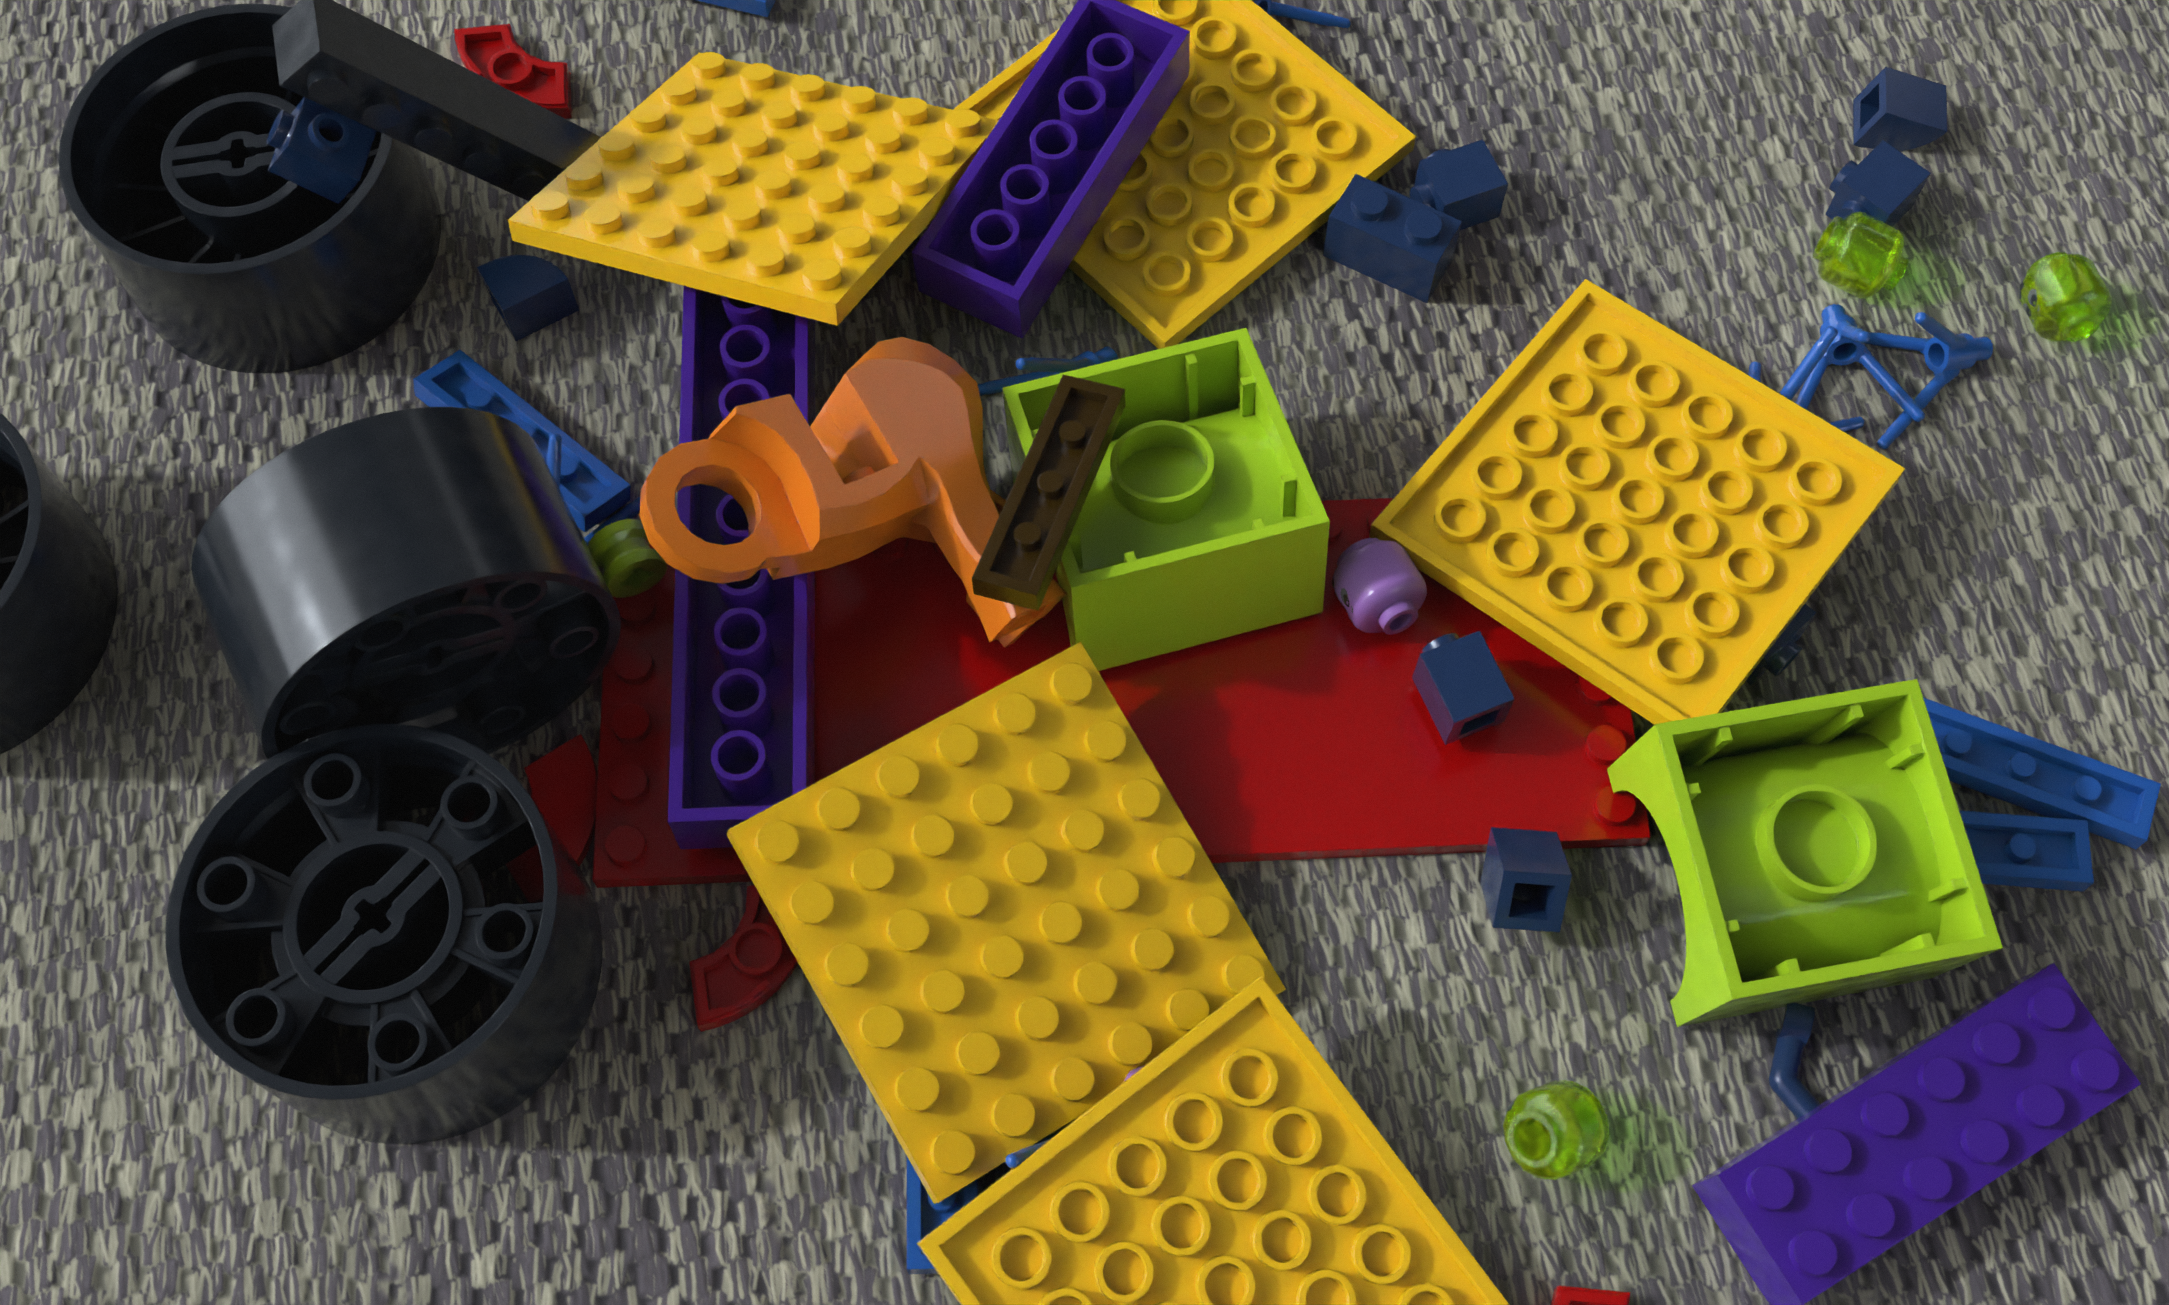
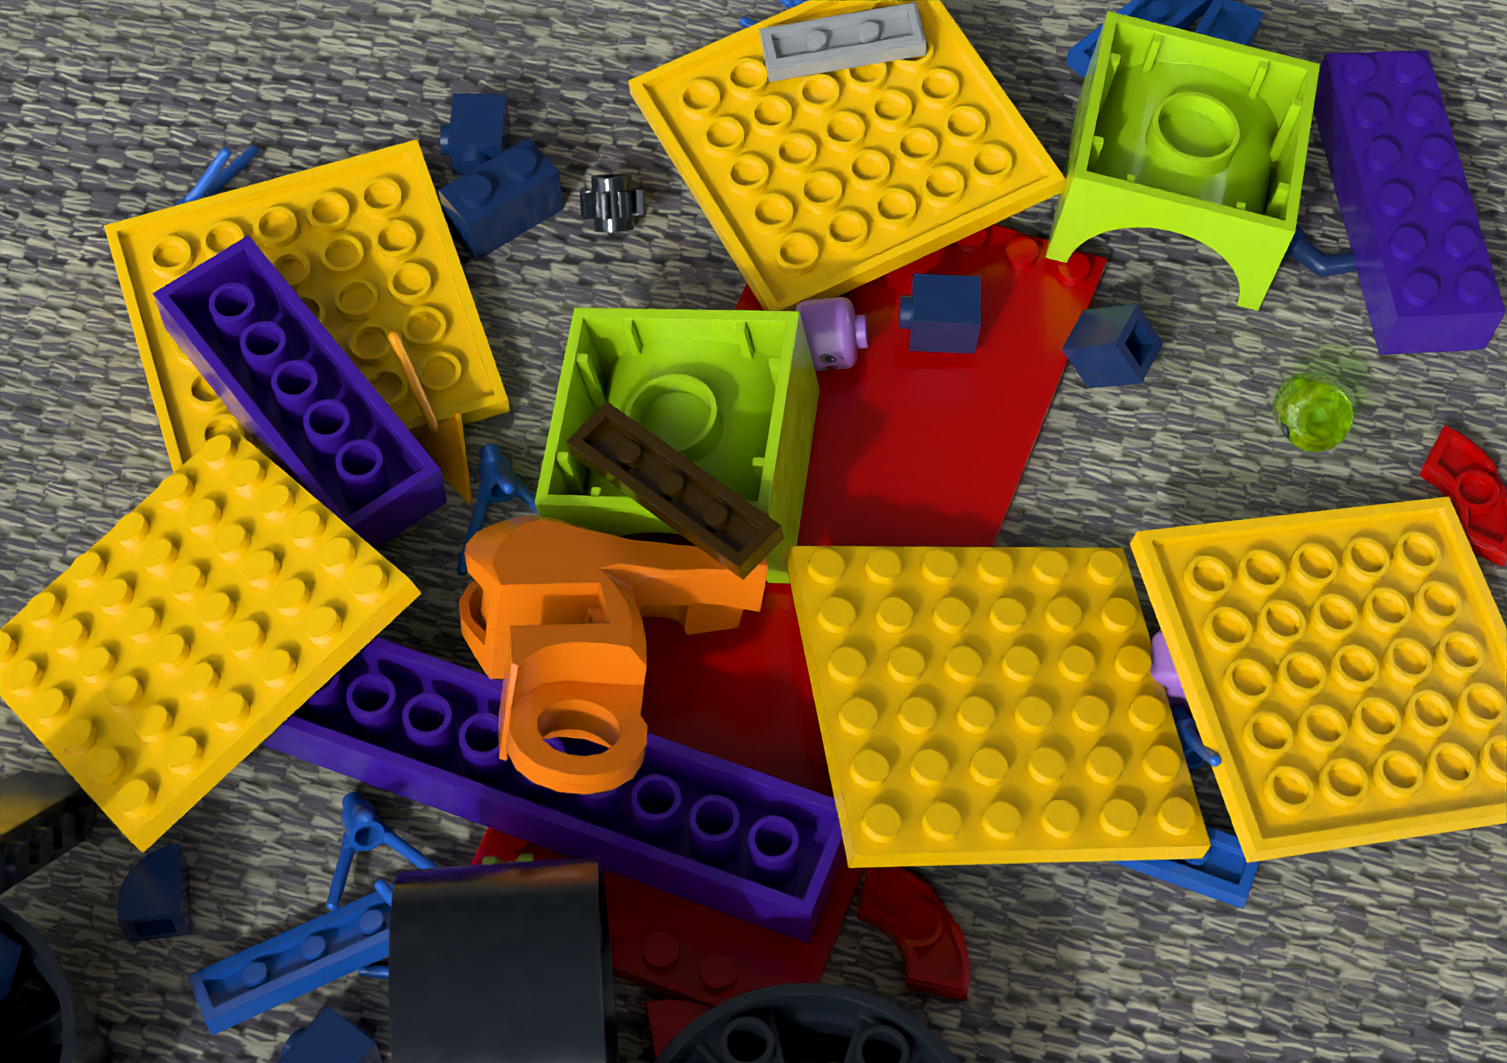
camera: 65 degrees left, 5 degrees down
none -> blue plant [326,791,441,910]
none -> light orange piece [388,331,473,505]
none -> black gear [579,173,646,232]
none -> light grey tile [759,2,927,82]

